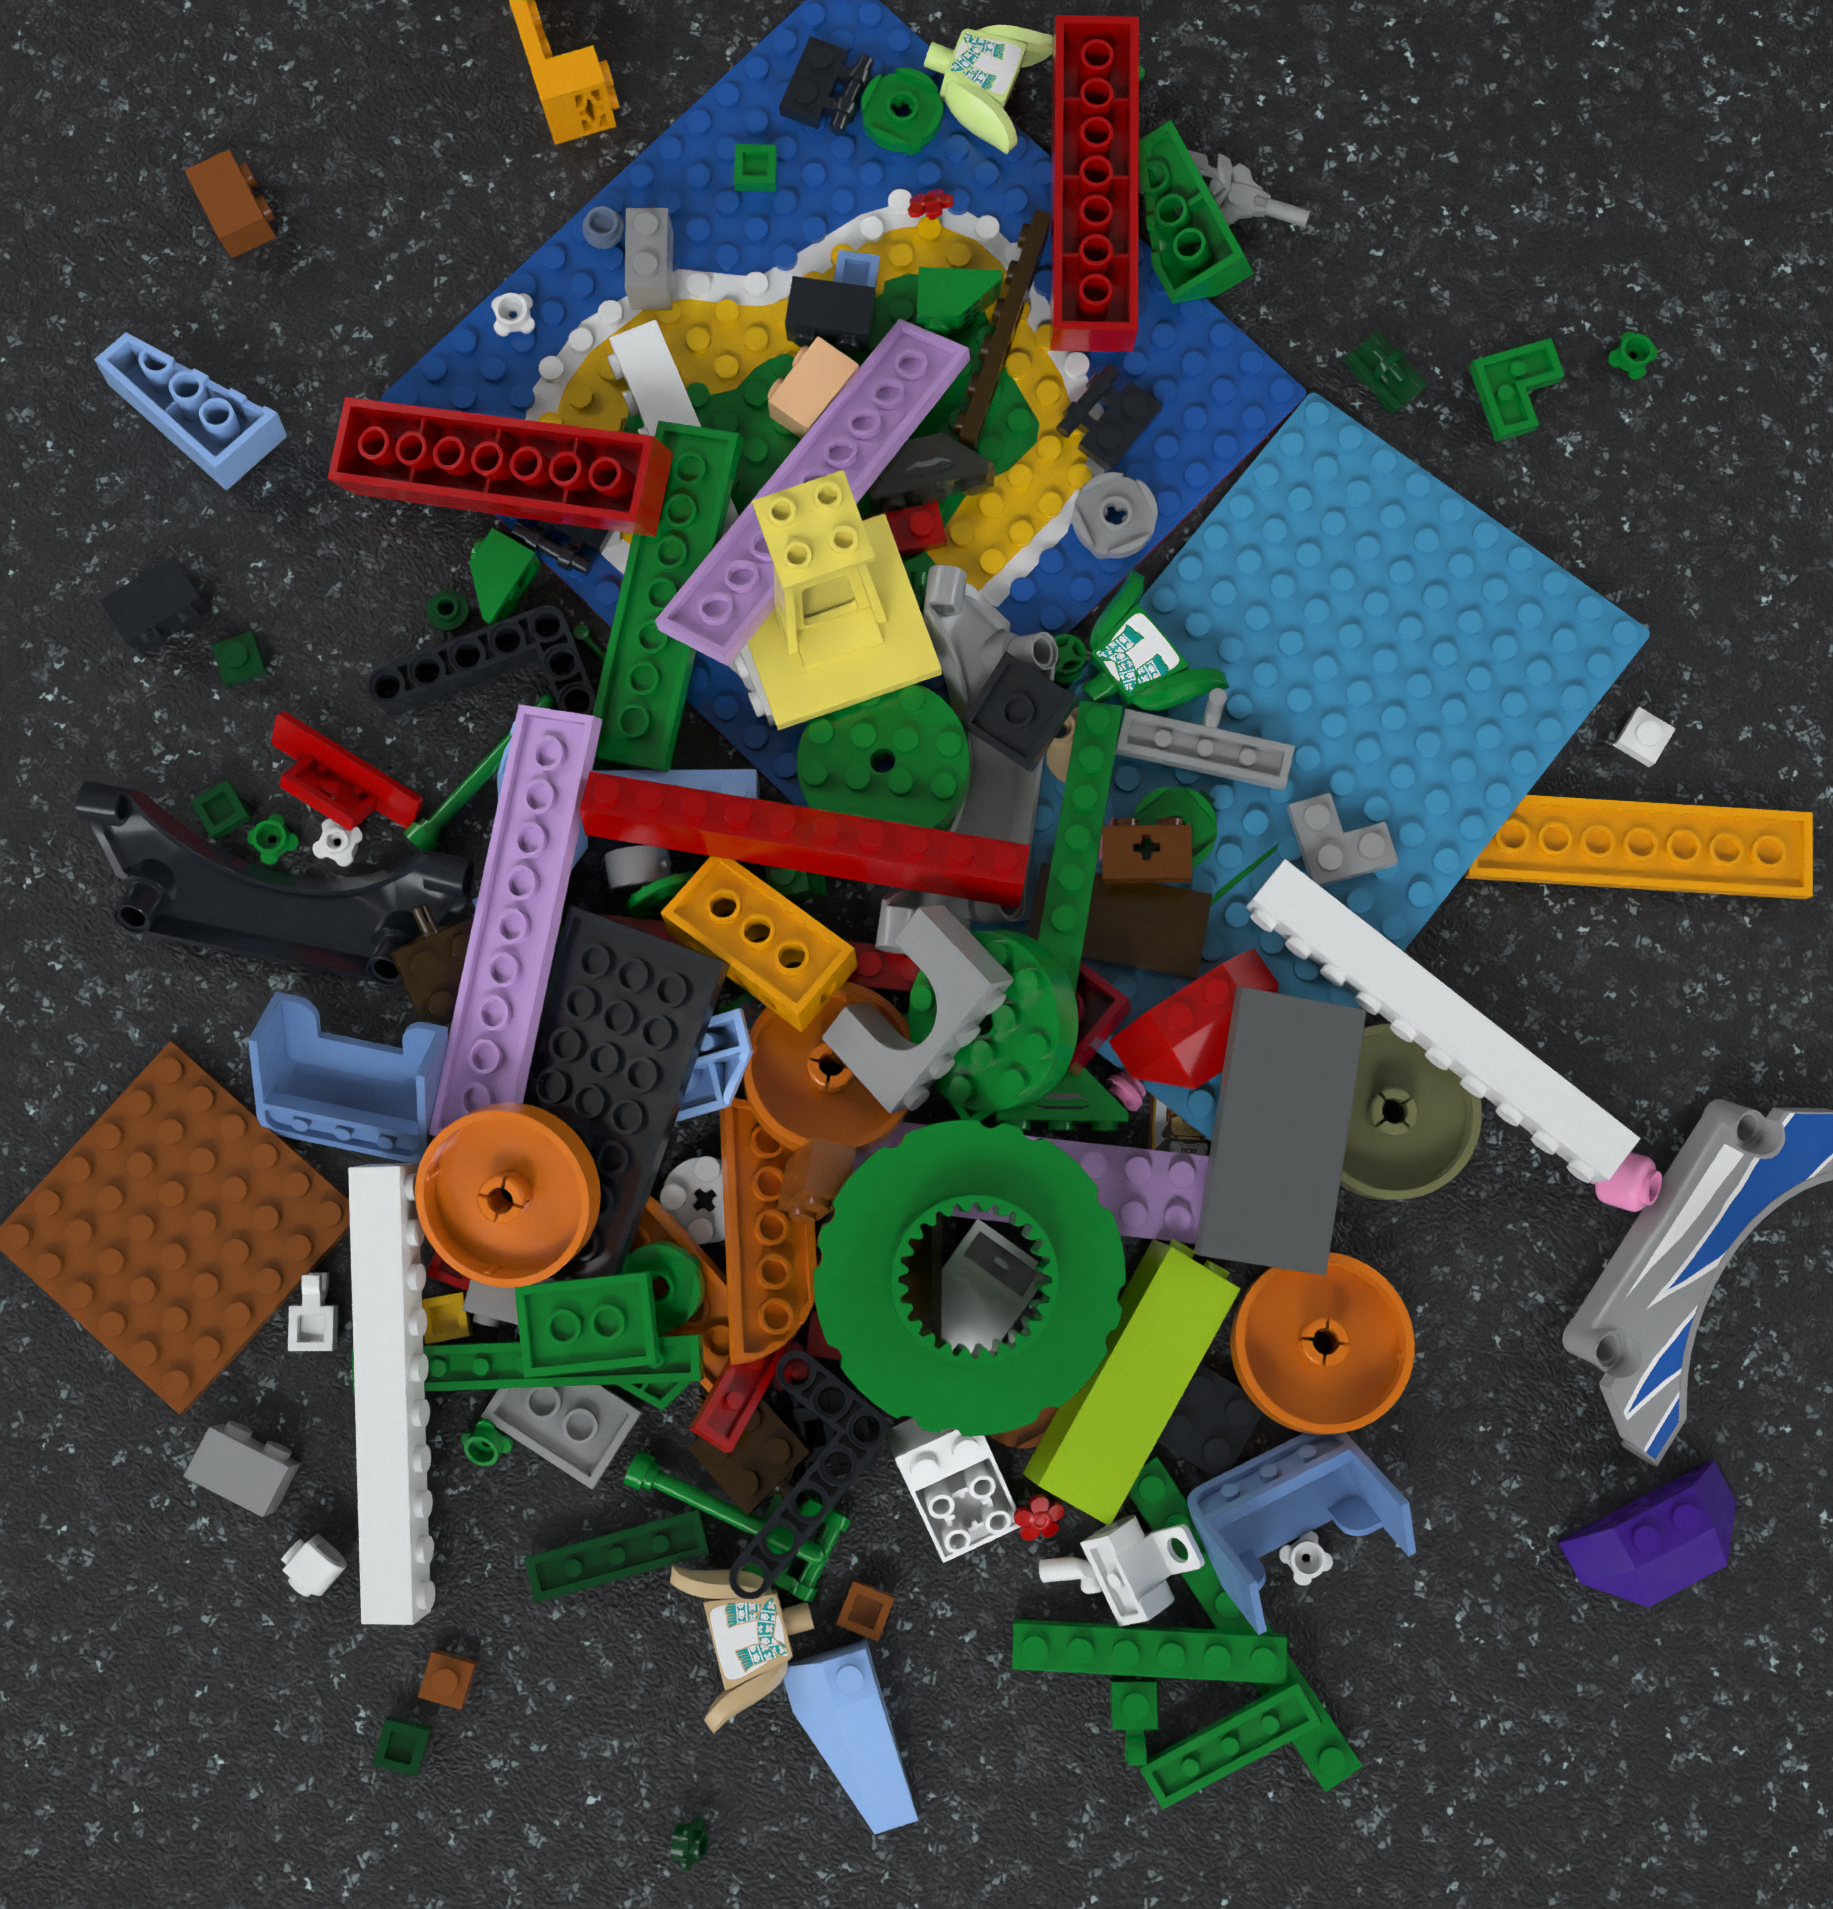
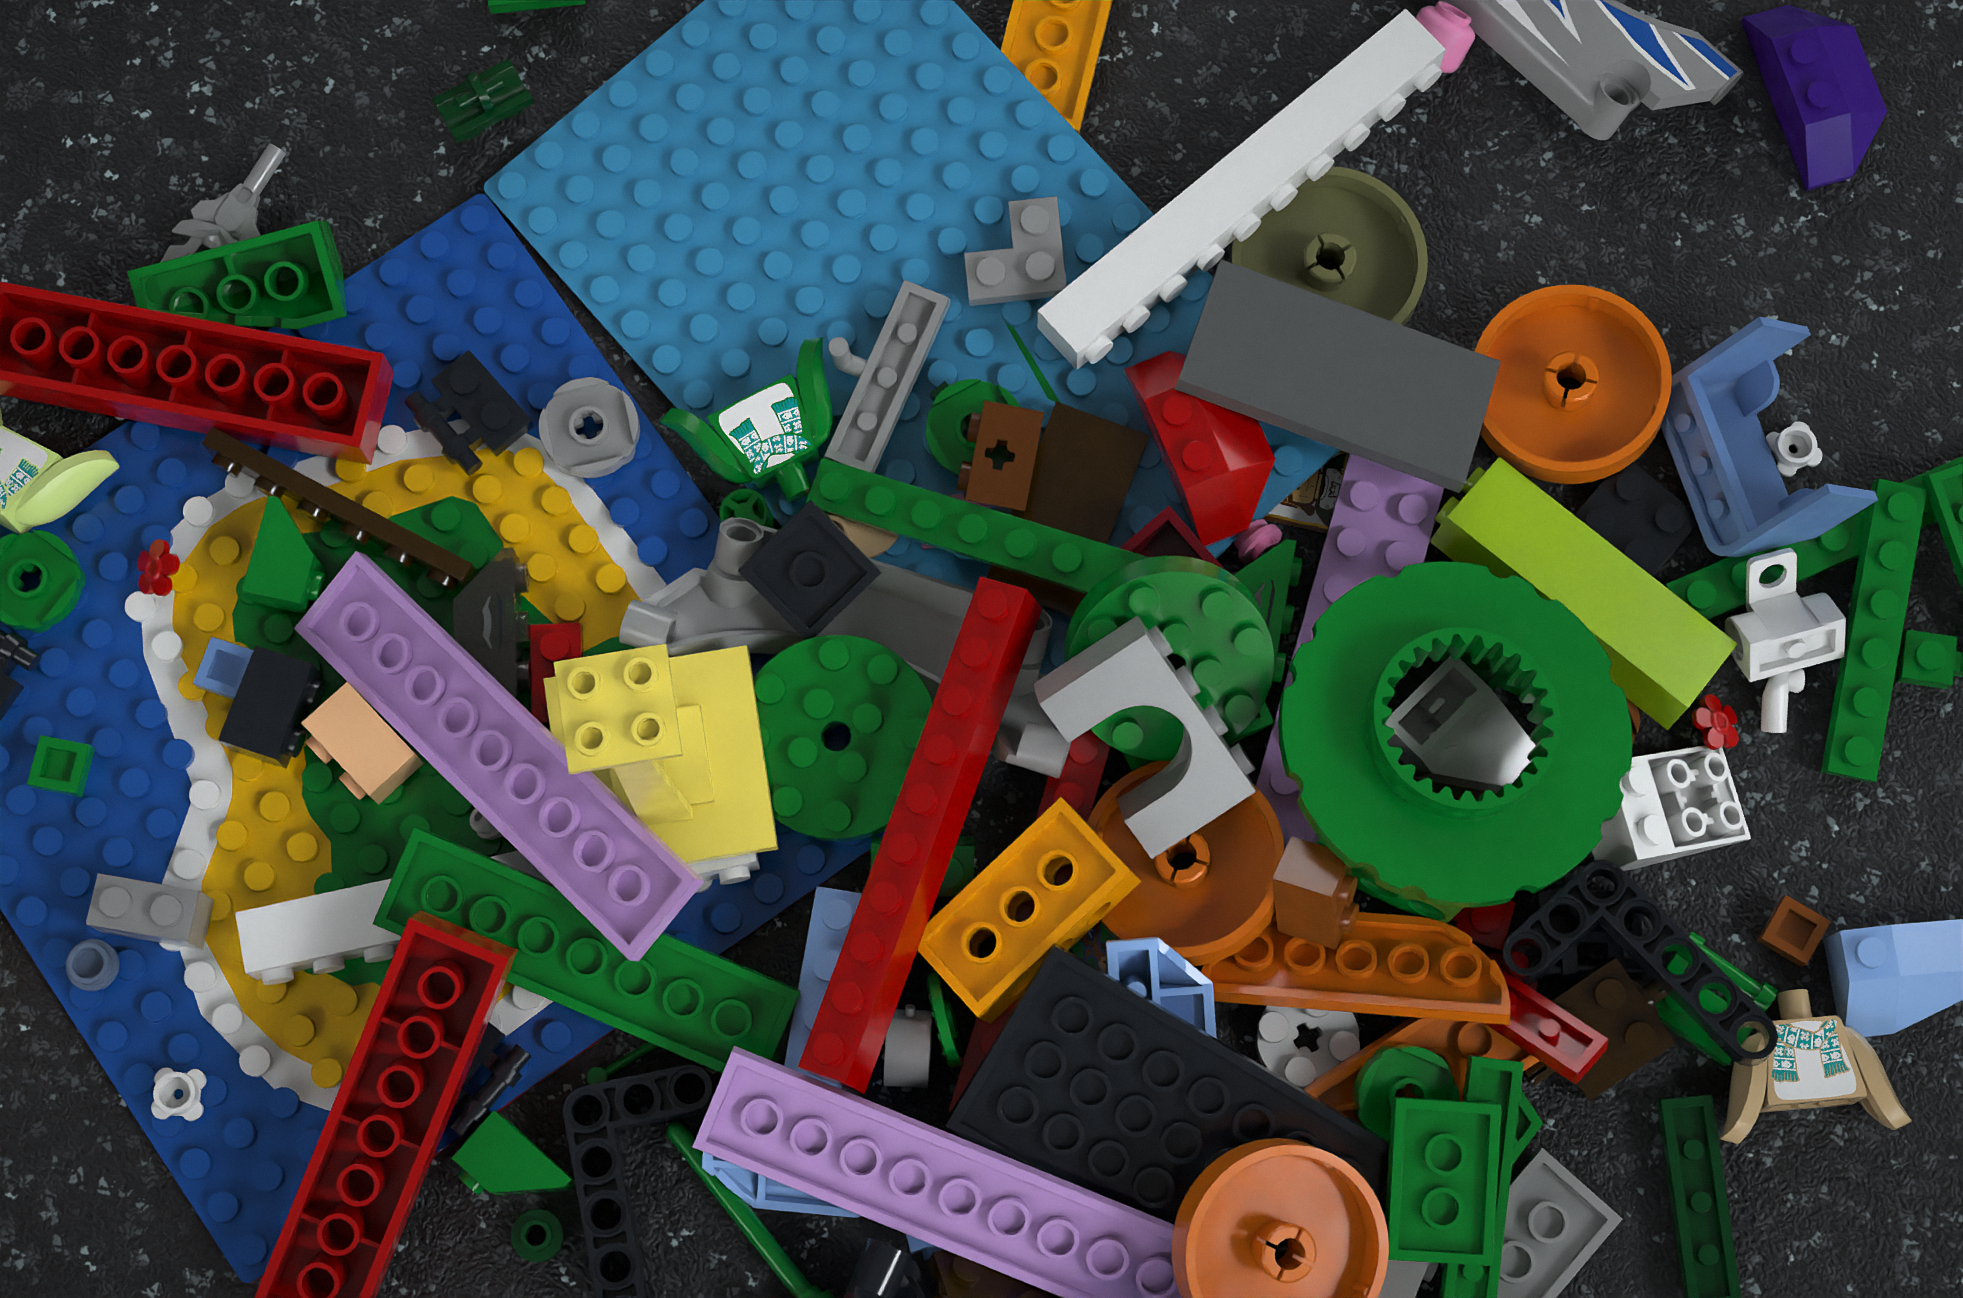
camera: 80 degrees left, 5 degrees down
green piece [624,1450,826,1565] -> none

